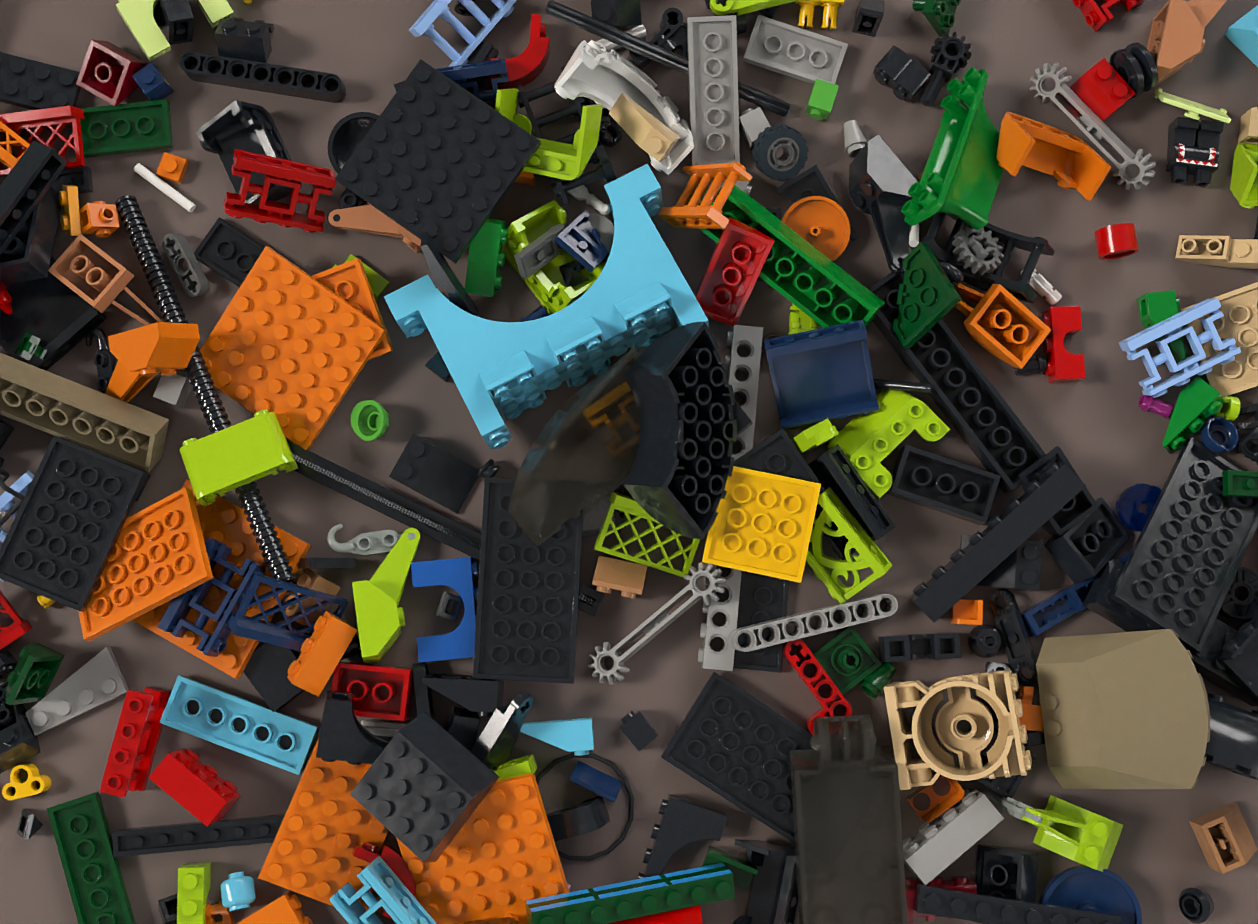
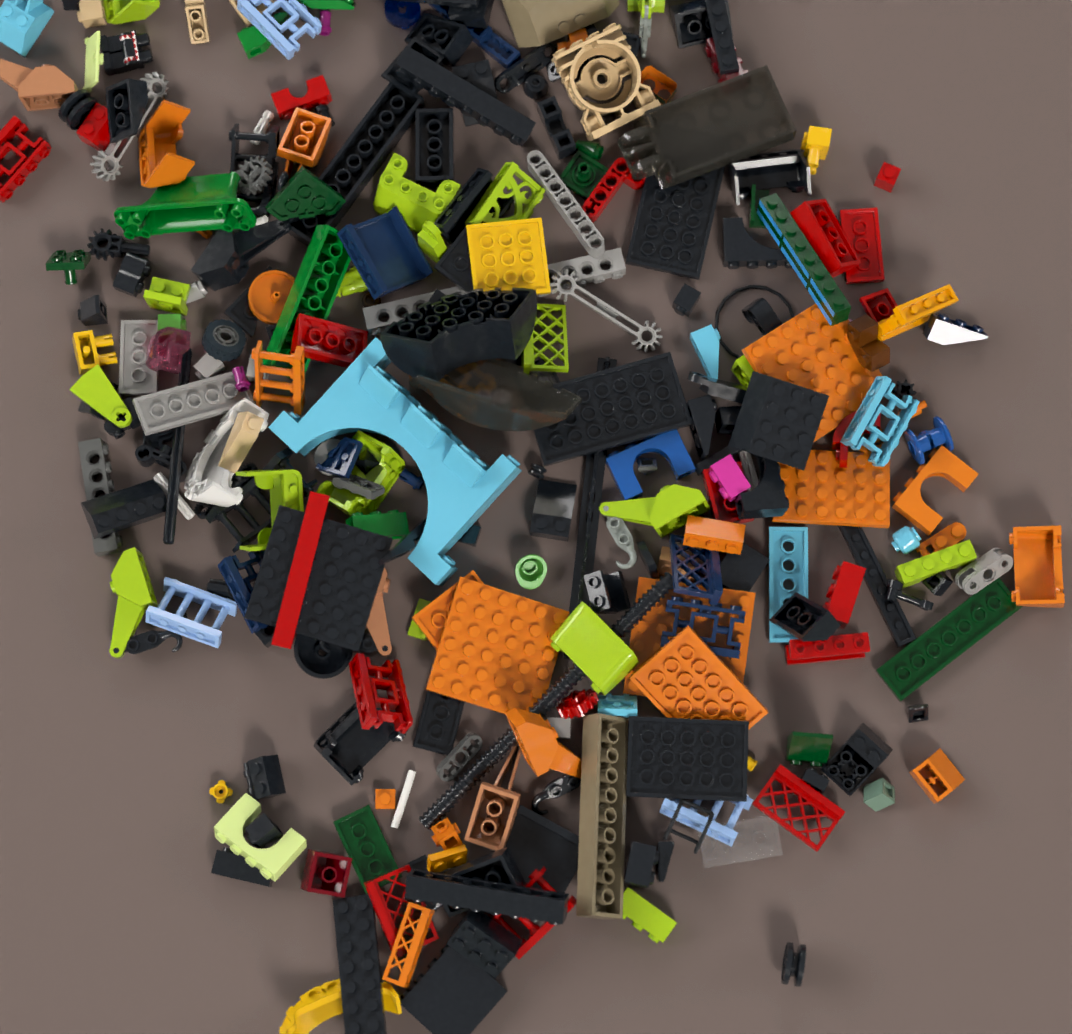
camera: 105 degrees left, 5 degrees down
yellow piece [2,763,51,800] -> none
dark green plate [15,332,48,360] -> none
light grey wing [25,647,129,736] -> none
dark blue brick [132,62,174,101] -> none
black beam [179,52,346,103] -> none
red arch [490,14,551,90] -> none
white piece [567,185,610,215] -> none
dark blue slope [569,761,622,802] -> none
medium nougat slope [592,556,647,599] -> none
black tile [733,571,789,673] -> none
black bar [873,379,934,394] -> none
light grey brick [896,788,1004,885] -> none
orange panel [950,599,983,625] -> none
red piece [1094,223,1139,260] -> none
none -> black slope [105,78,148,143]
none -> lime bracket [143,277,191,316]
none -> clear pink brick [146,327,191,374]
none -> magenta pin [232,366,250,392]
none -> red tile [271,491,330,650]
none -> red gear [556,689,599,719]
none -> black panel [584,570,631,614]
none -> medium azure plate [598,693,638,717]
none -> dark pink brick [709,454,751,502]
none -> black slope [770,592,841,642]
none -> black brick [885,579,934,611]

